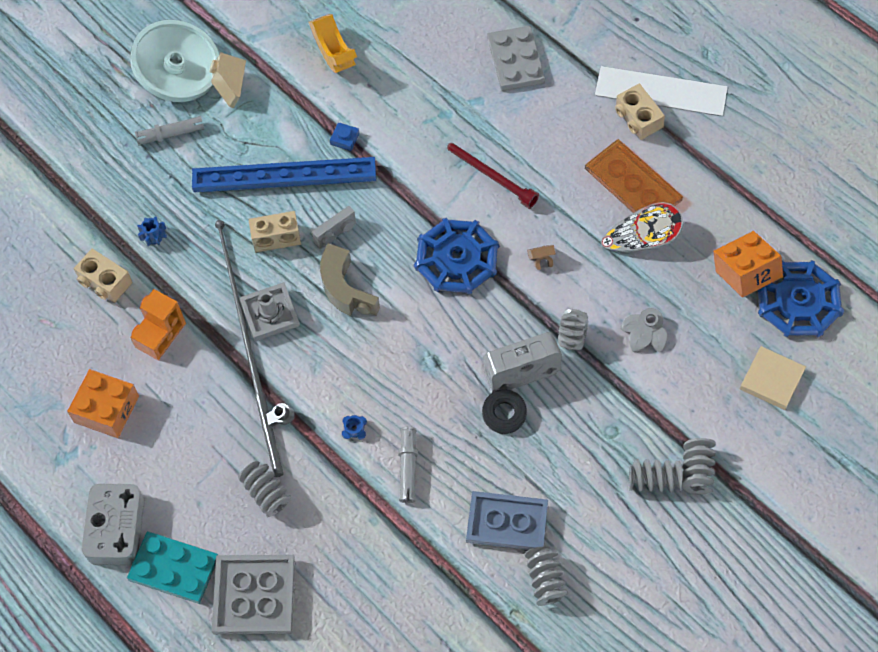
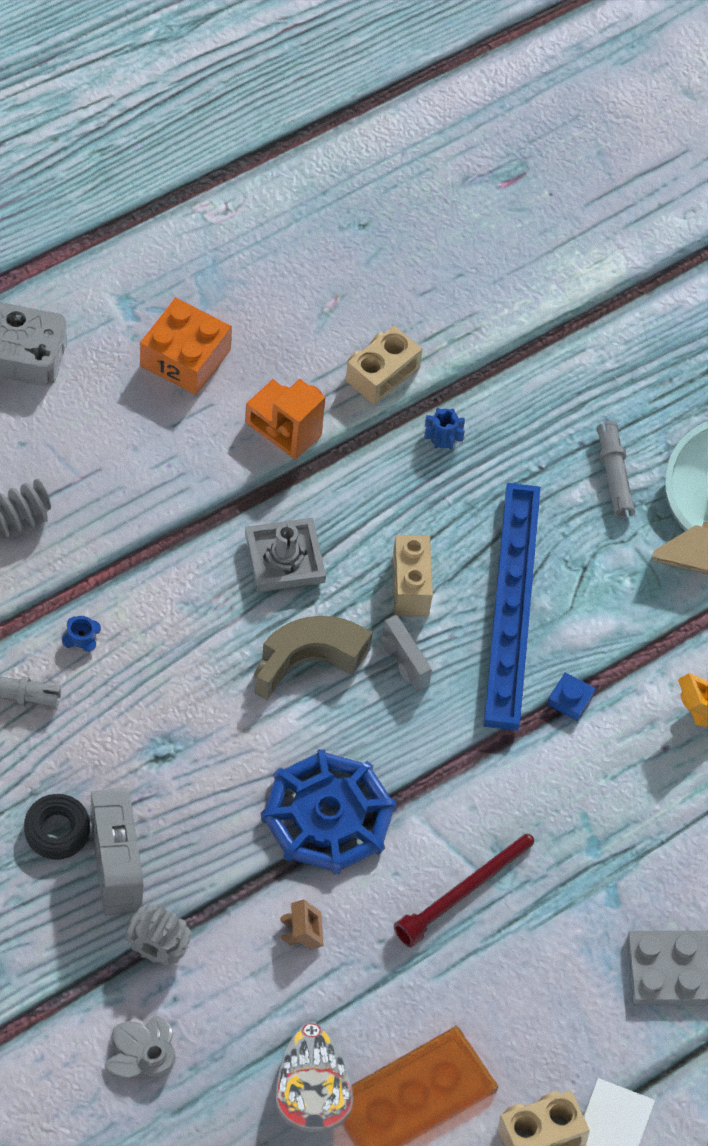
camera: 90 degrees right, 5 degrees down
dark grey piece [215,220,294,477] -> none

